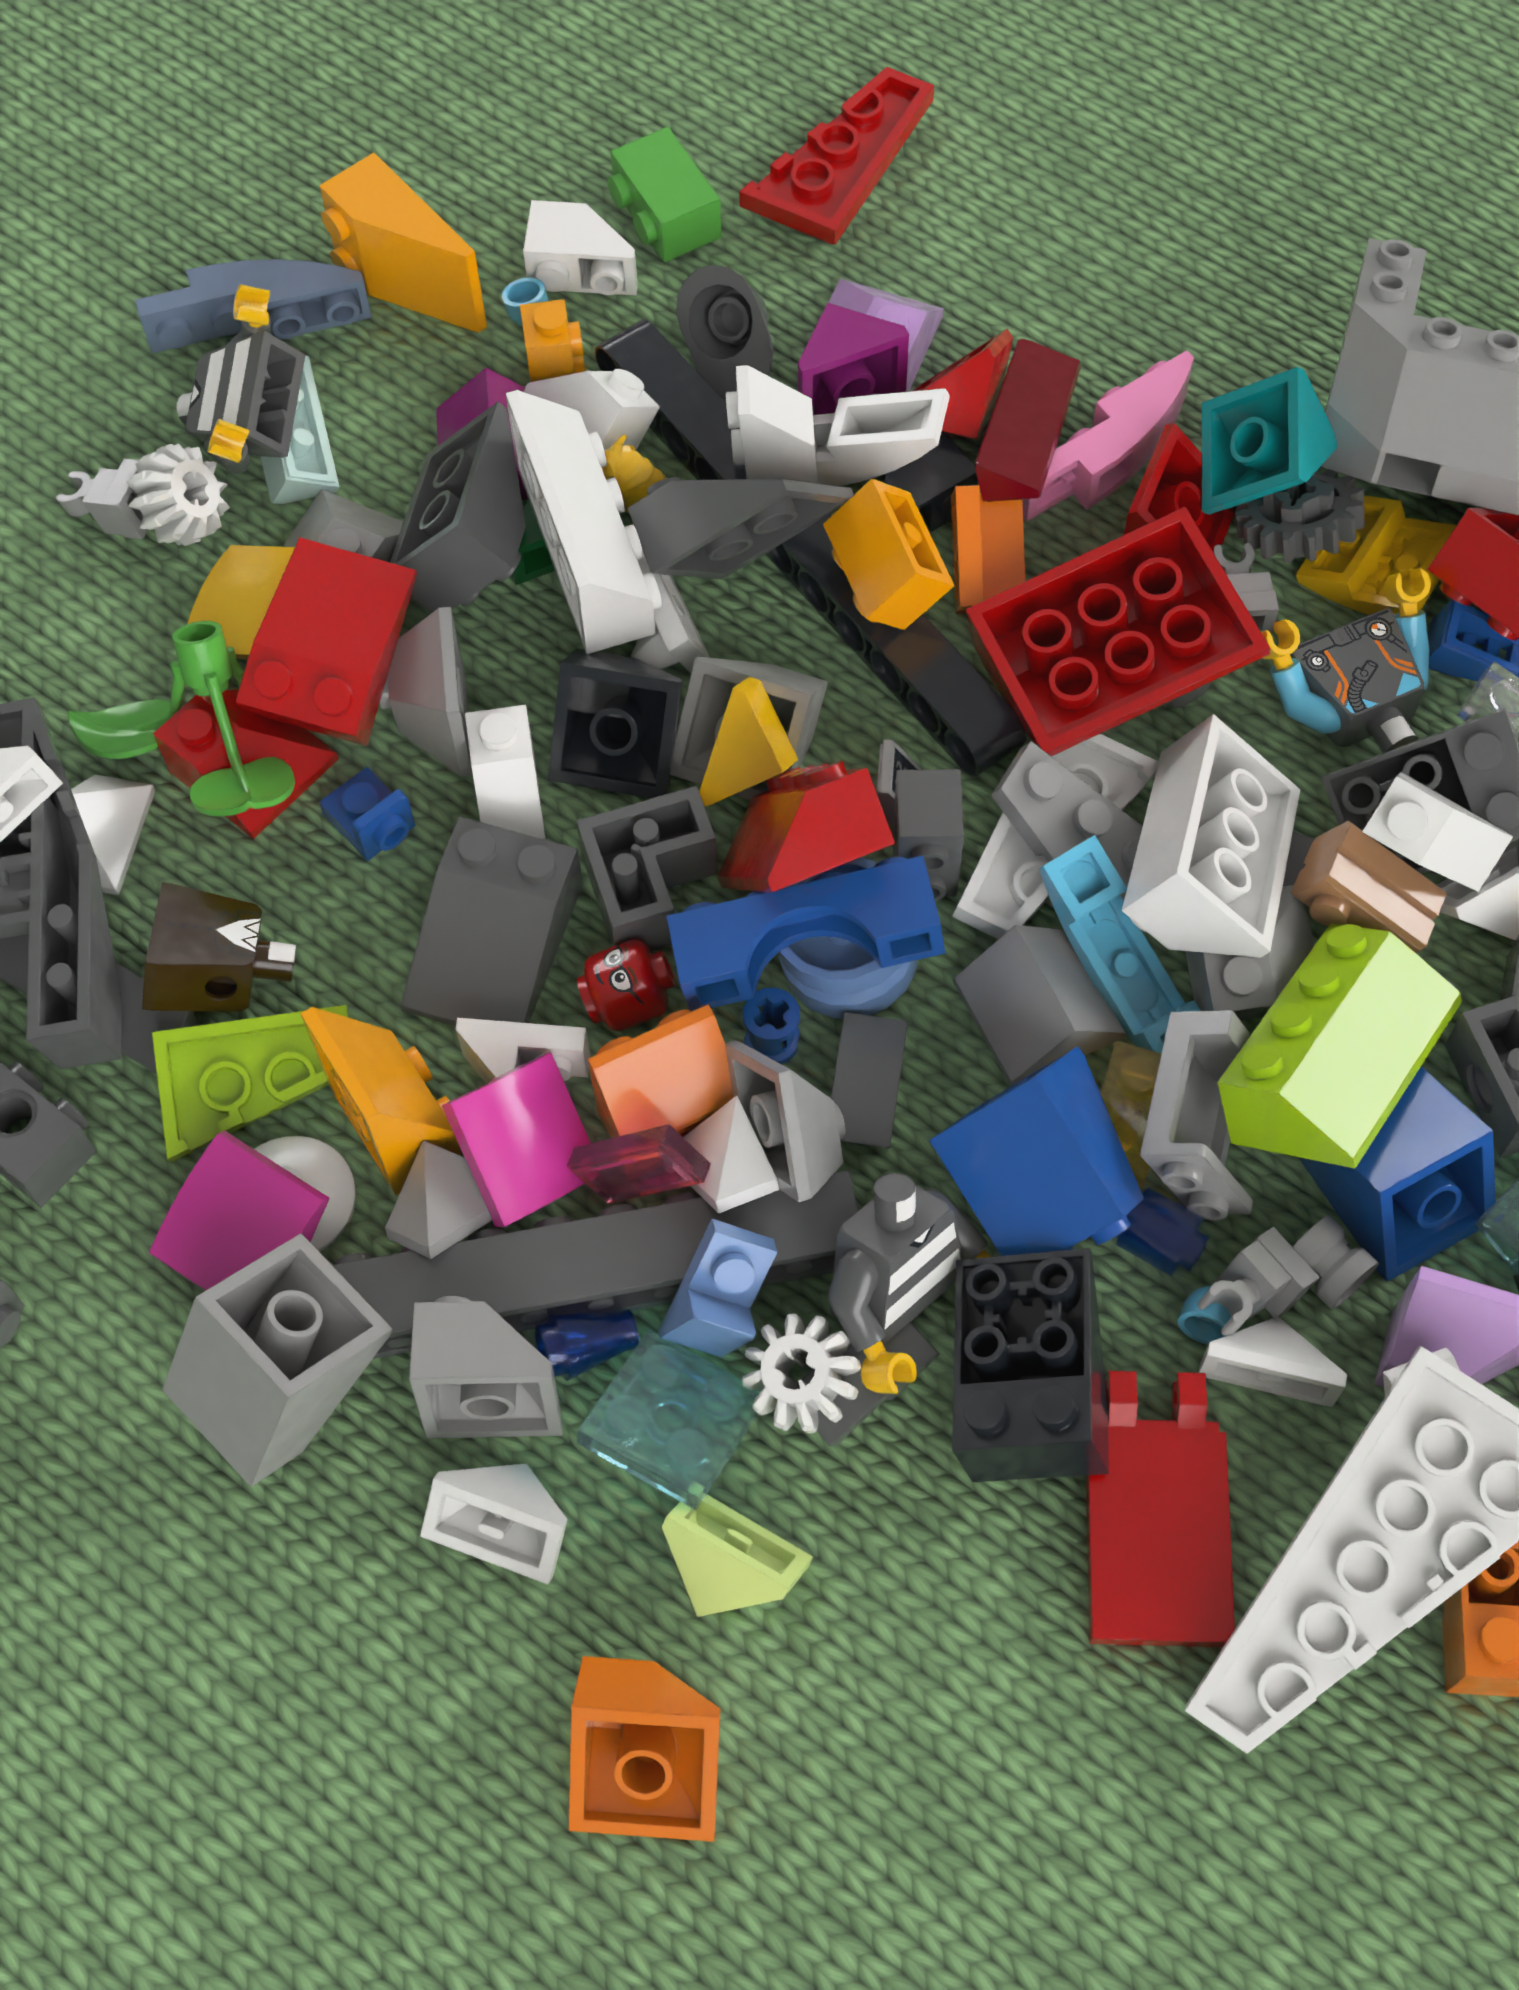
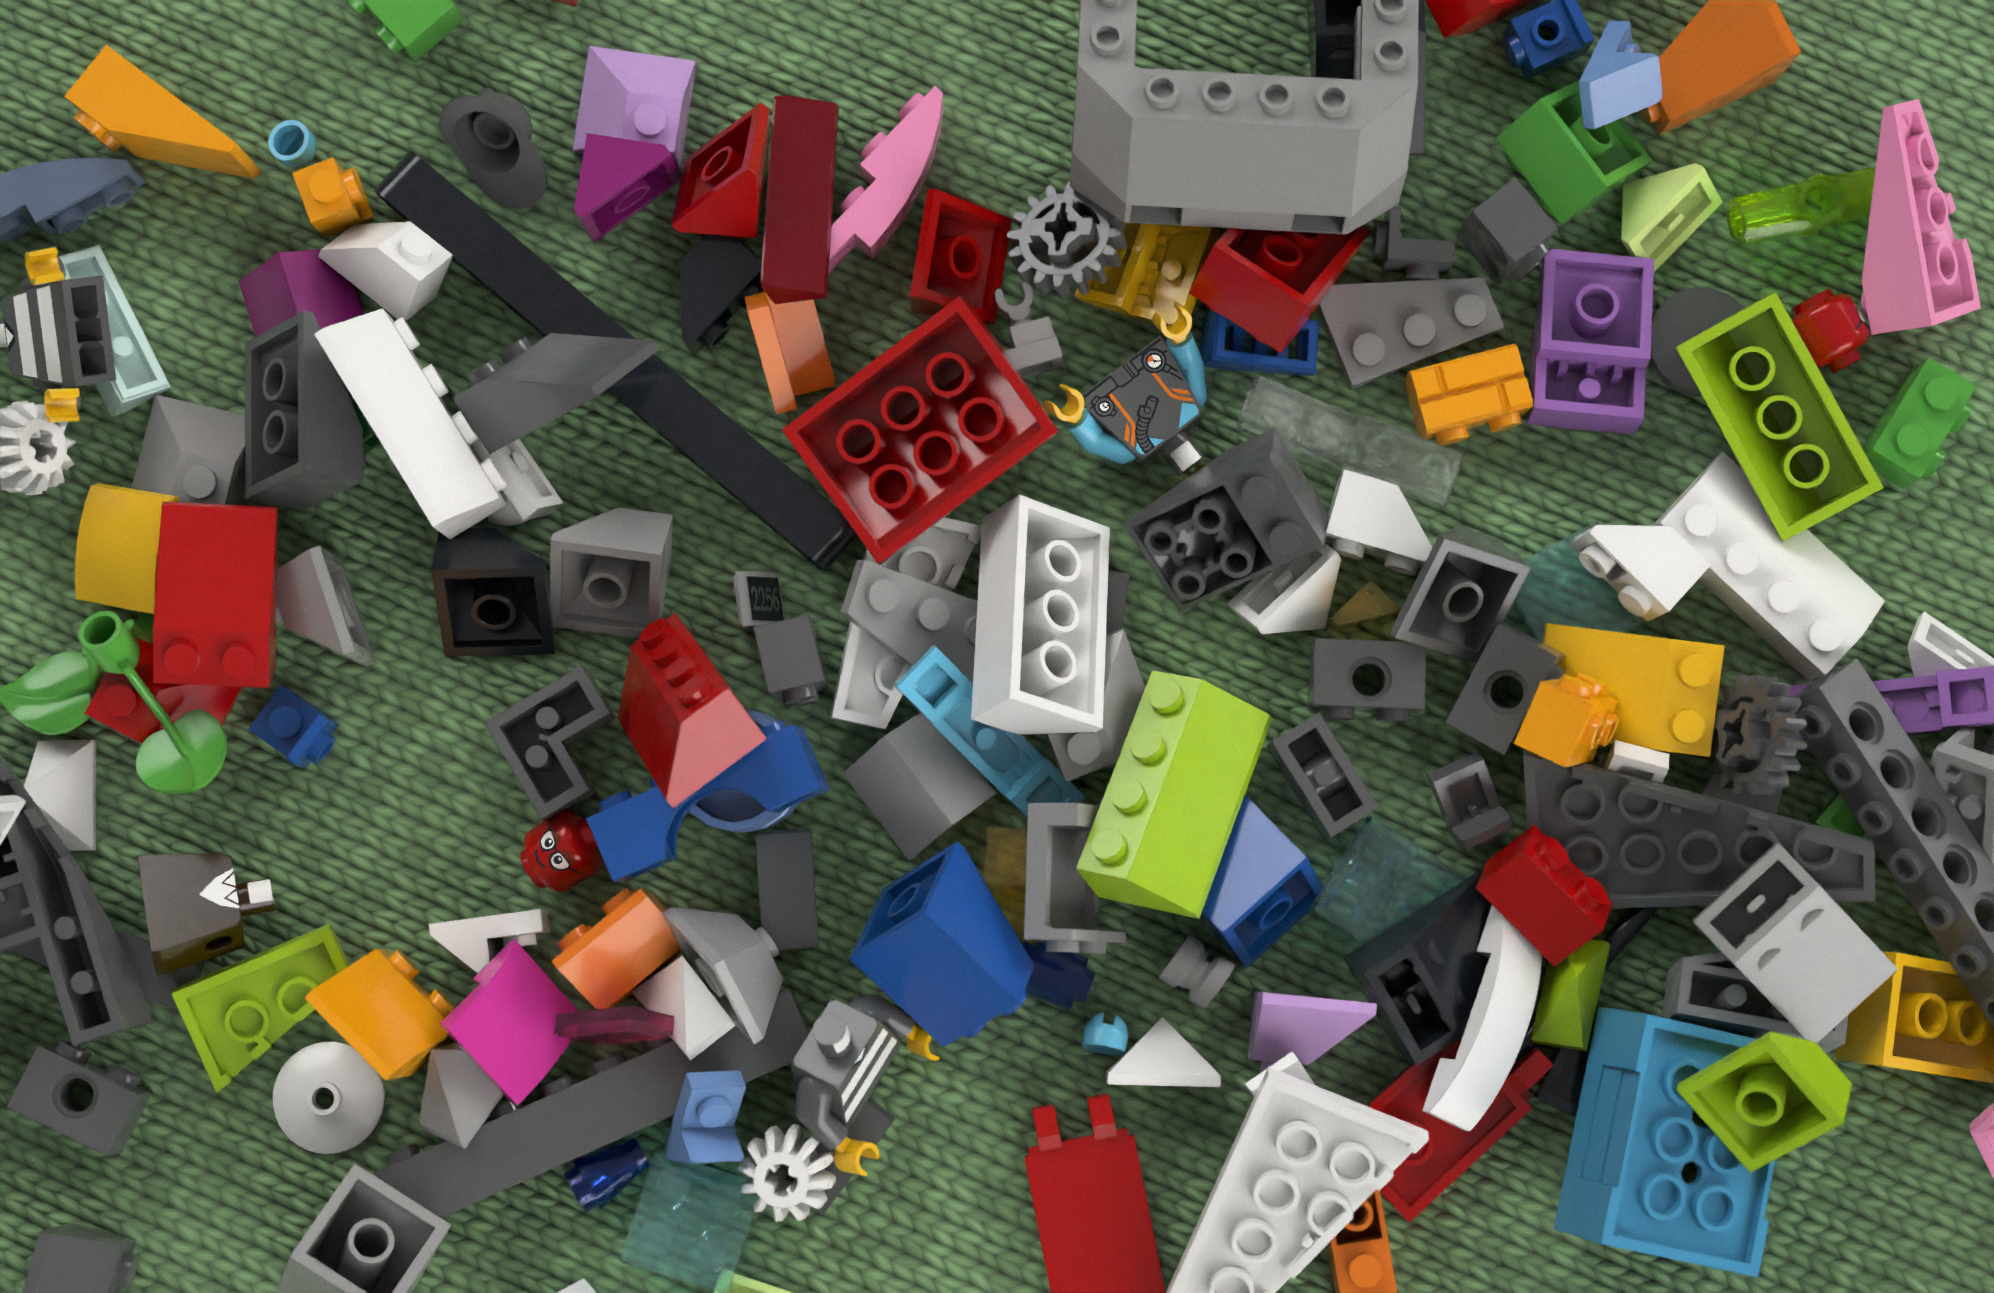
camera: 15 degrees left, 20 degrees up
dark pink slope [149,1131,330,1290] -> none
dark grey slope [401,816,583,1026] -> none
light grey slope [409,1296,563,1438] -> none
white slope [465,705,546,840] -> none
white slope [523,200,638,296] -> none
yellow hair [601,435,666,513] -> none
yellow slope [699,676,798,806] -> none
white slope [726,365,818,483] -> none
blue bush [743,988,800,1065] -> none
white slope [813,389,950,486] -> none
light orange brick [823,479,955,630] -> none
black slope [952,1248,1109,1482] -> none
light grey piece [1198,1226,1319,1336] -> none
teal slope [1202,367,1338,515] -> none
medium nougat brick [1291,821,1447,953] -> none
white slope [1362,772,1513,892] -> none

